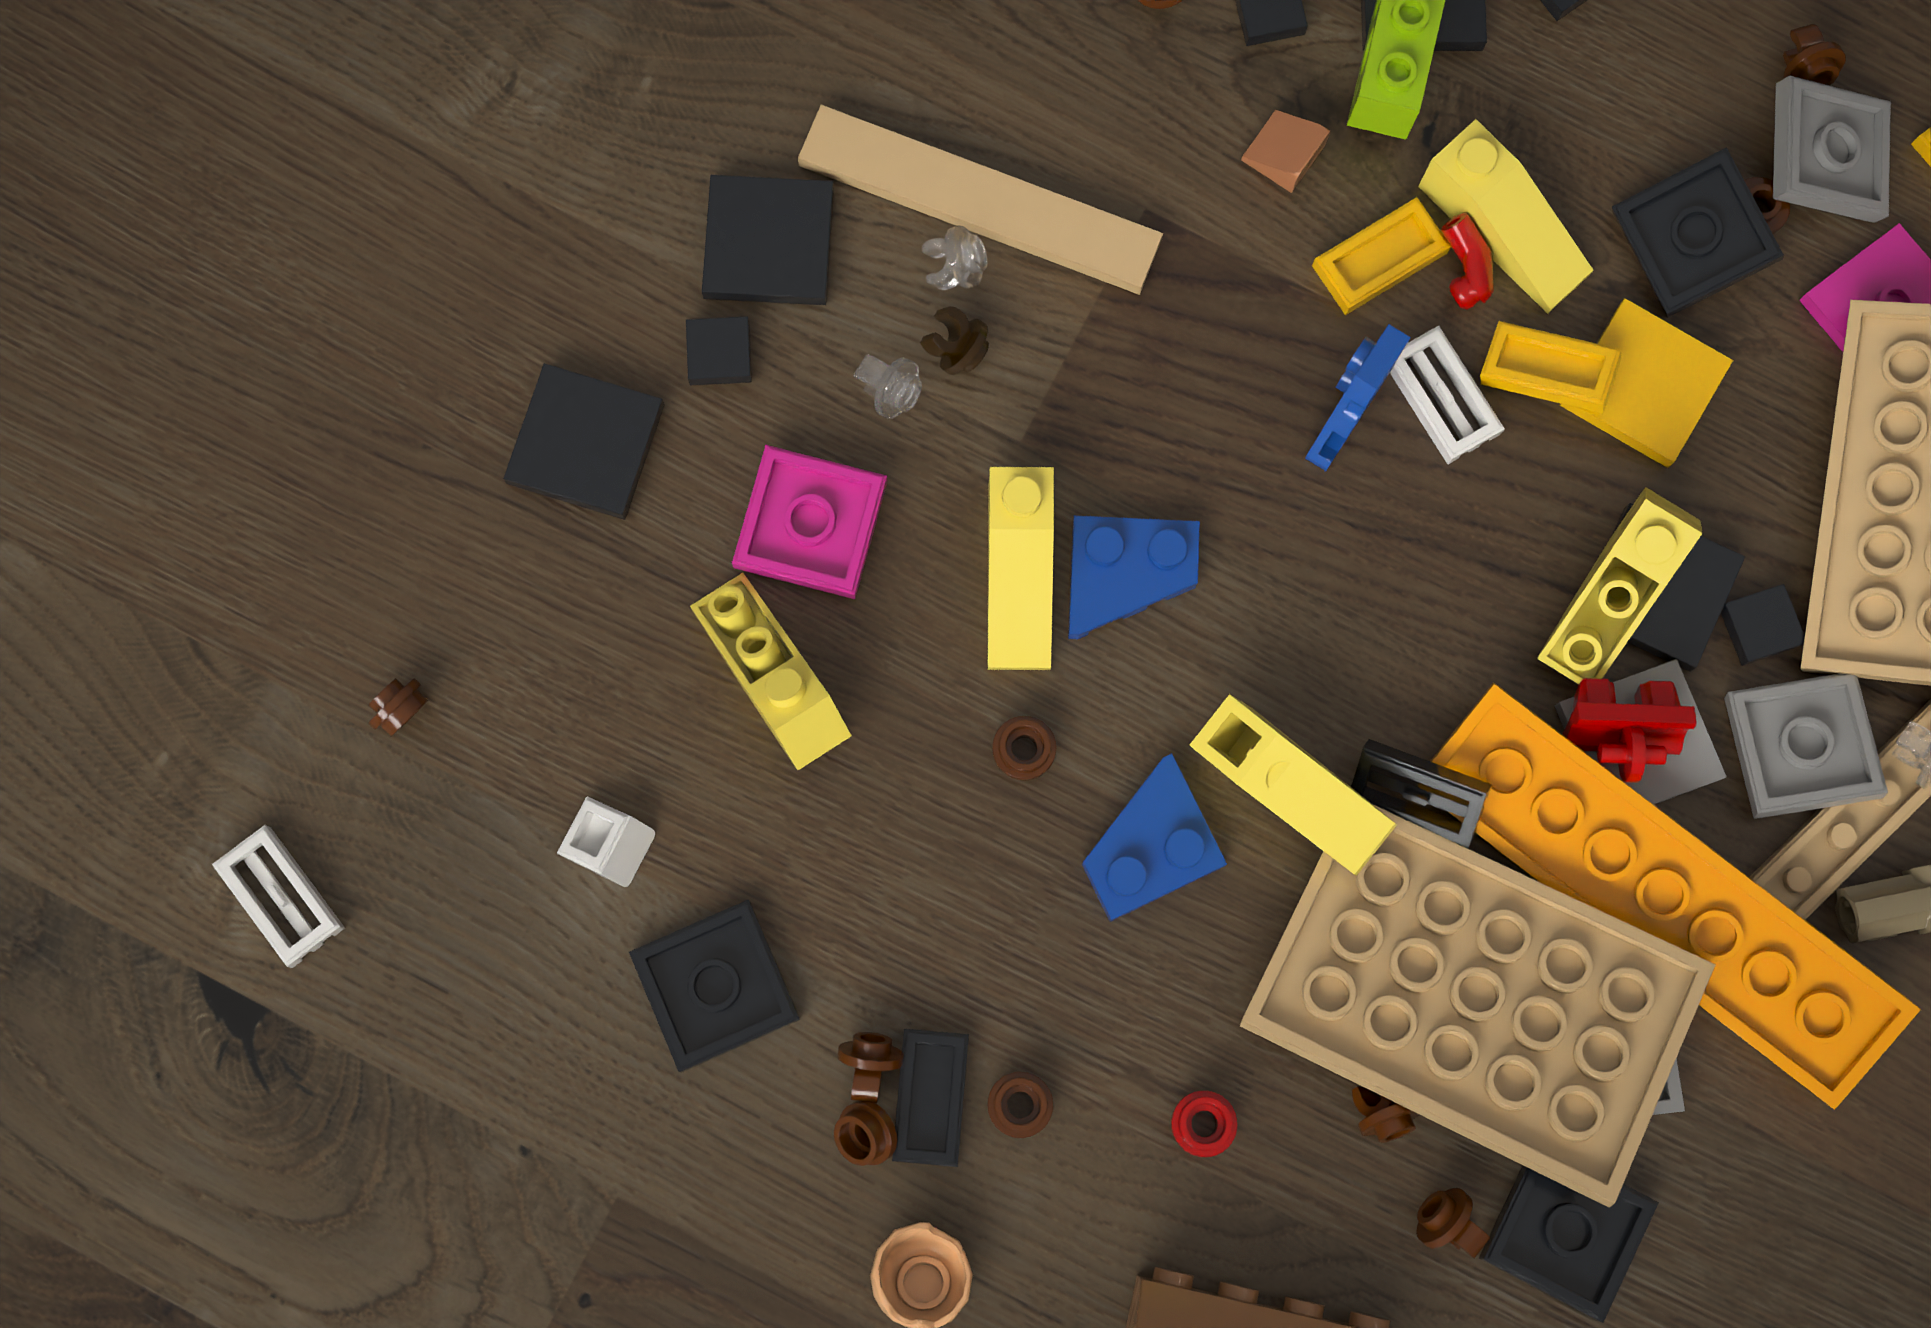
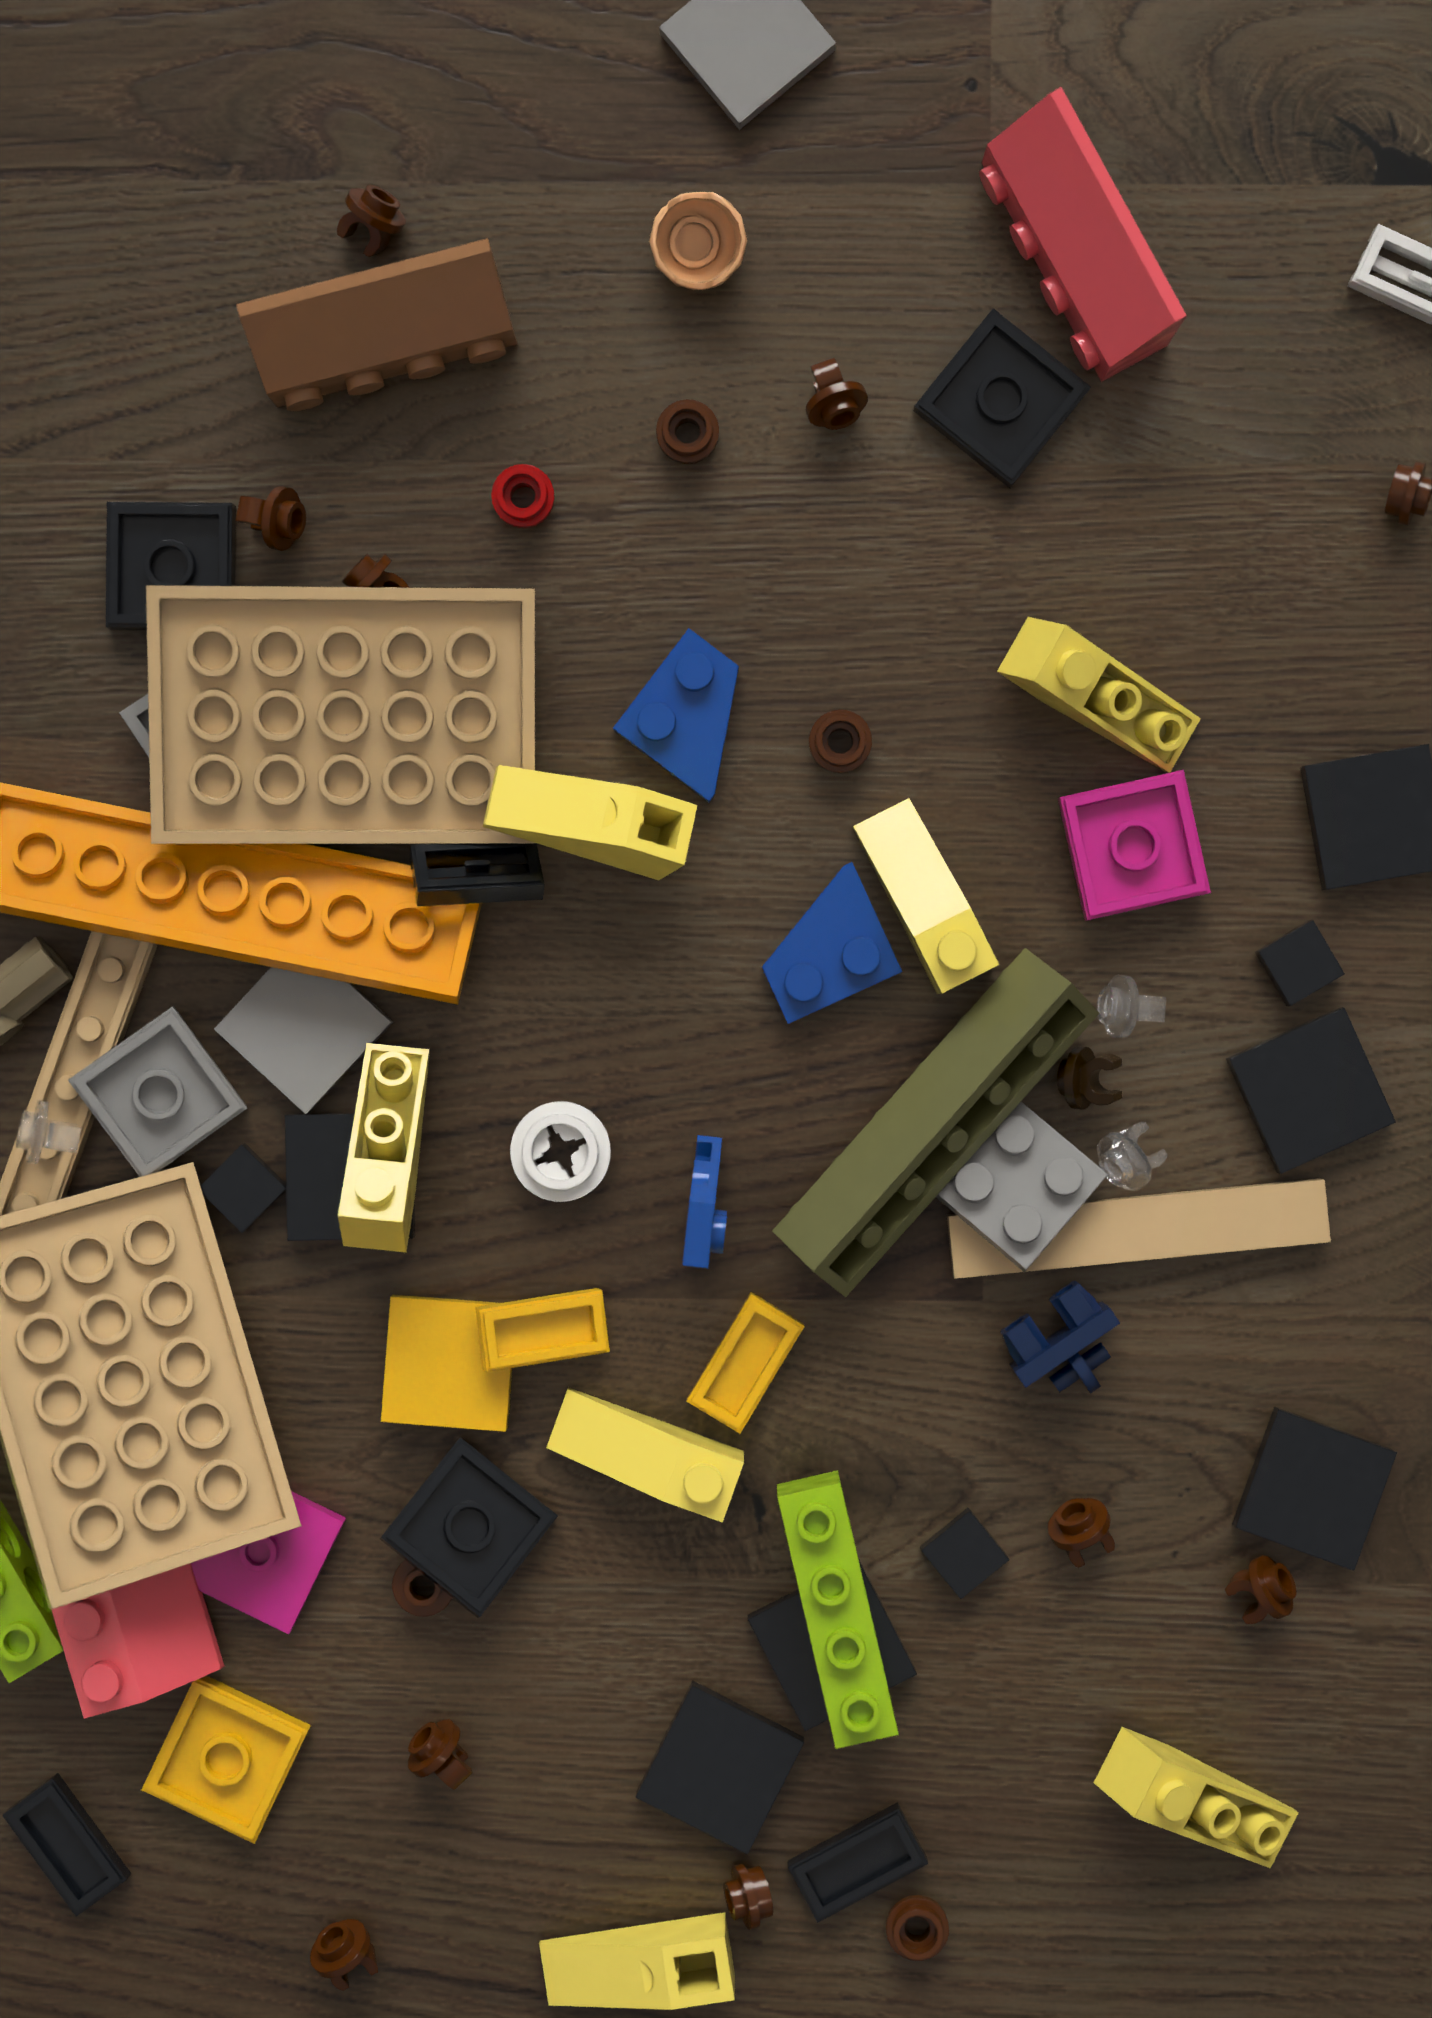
camera: 155 degrees right, 10 degrees up
white slope [557,796,655,887] -> none
reddish brown plate [834,1100,897,1166] -> none
black tile [892,1029,969,1167] -> none
nougat slope [1241,110,1331,193] -> none
white tile [1390,326,1505,464] -> none
red arm [1441,213,1494,310] -> none
red hips [1562,678,1697,783] -> none
light grey tile [1773,76,1891,223] -> none
none -> white gear [510,1101,611,1202]
none -> olive brick [772,948,1100,1297]
none -> light grey plate [936,1102,1108,1273]
none -> coral slope [979,87,1187,382]
none -> dark blue hips [1000,1281,1120,1394]

